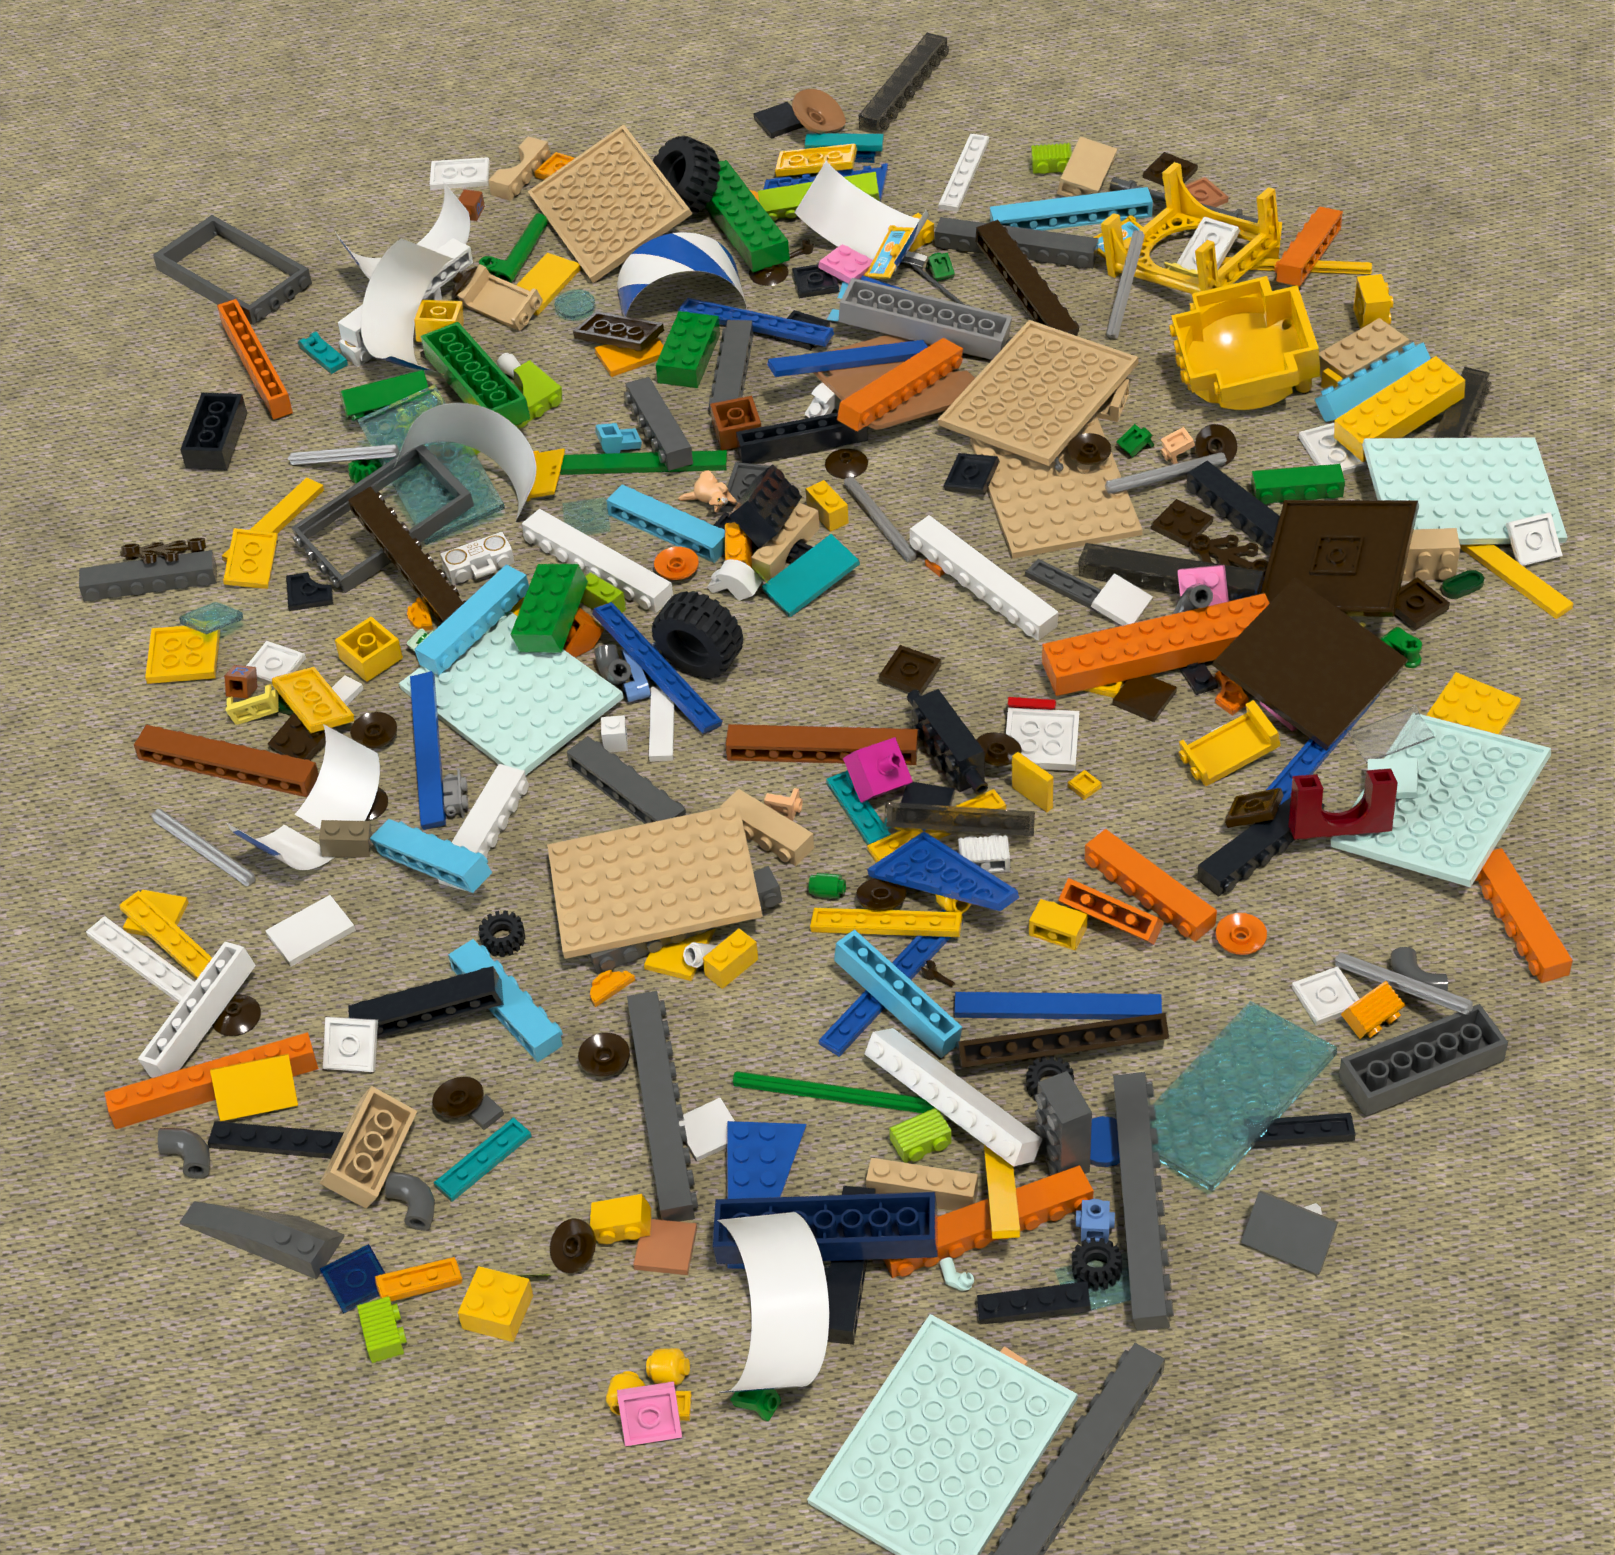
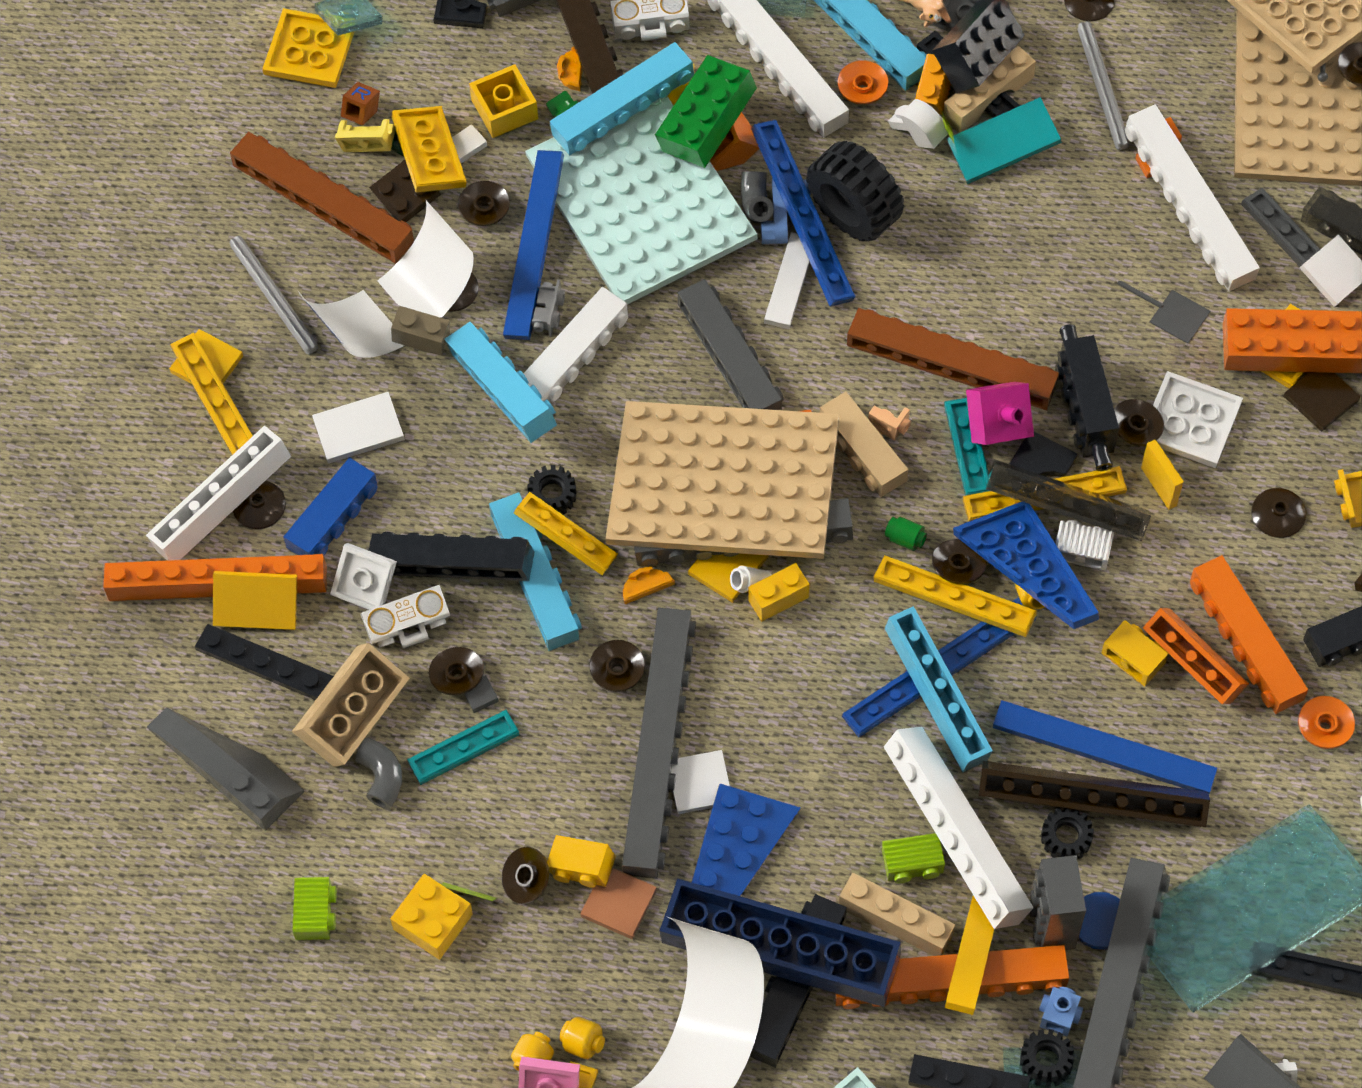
camera: 15 degrees right, 15 degrees up
white tile [86,916,194,1003] -> none
dark grey cylinder [158,1128,210,1179] -> none
white tile [246,641,306,686] -> none
clear blue tile [320,1244,386,1314] -> none
light orange tile [375,1257,462,1302] -> none
lime brick [580,572,627,613] -> none
white brick [601,715,628,752] -> none
green axle [733,1071,935,1113] -> none
yellow brick [805,480,849,532] -> none
dark brown plate [879,645,941,695] -> none
dark brown hand [921,960,955,988] -> none
light aqua arm [939,1257,974,1291] -> none
black tile [943,453,1000,495] -> none
red tile [1008,697,1056,710] -> none
yellow tile [1067,770,1102,800] -> none
none -> blue brick [283,457,378,555]
none -> white piece [361,585,450,649]
none -> yellow tile [514,492,618,575]
none -> dark grey piece [1118,280,1211,344]
none -> dark brown dish [1251,488,1306,538]

